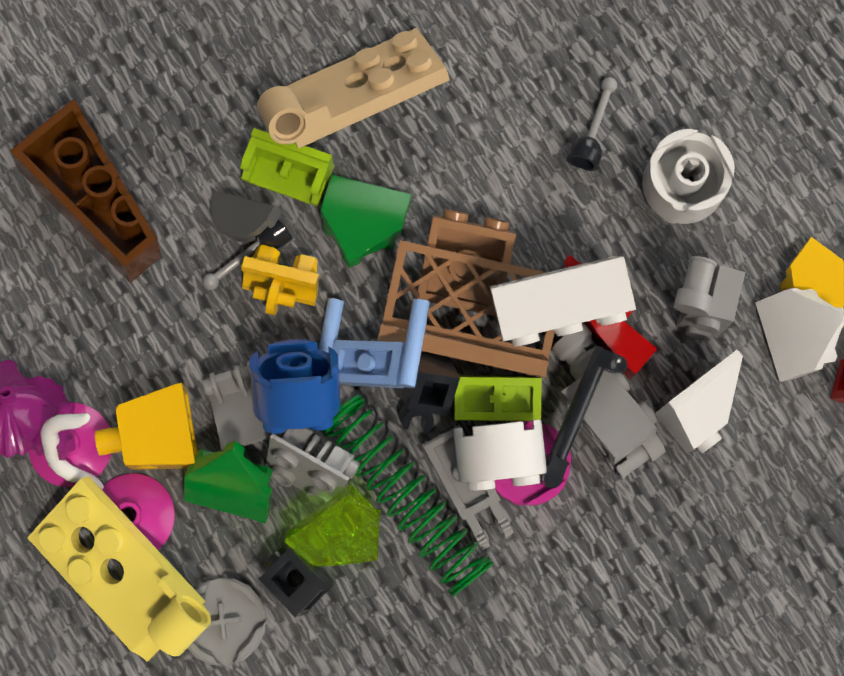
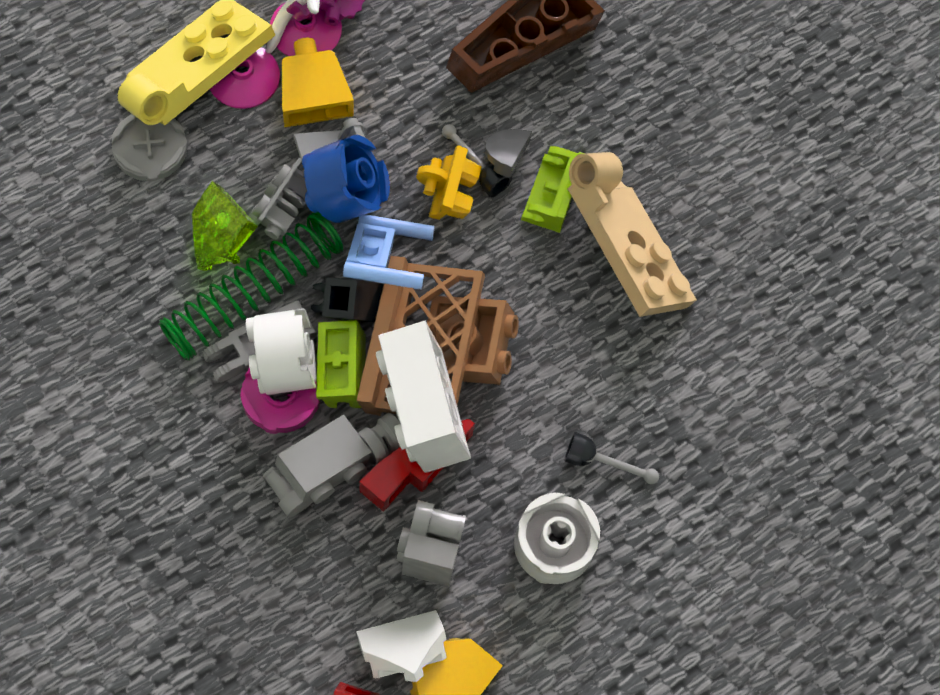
camera: 80 degrees right, 10 degrees down
green slope [184,441,273,523] -> none
black brick [259,547,335,617] -> none
green slope [320,175,412,268] -> none
black hinge [539,346,627,488] -> none
white slope [655,350,743,454] -> none

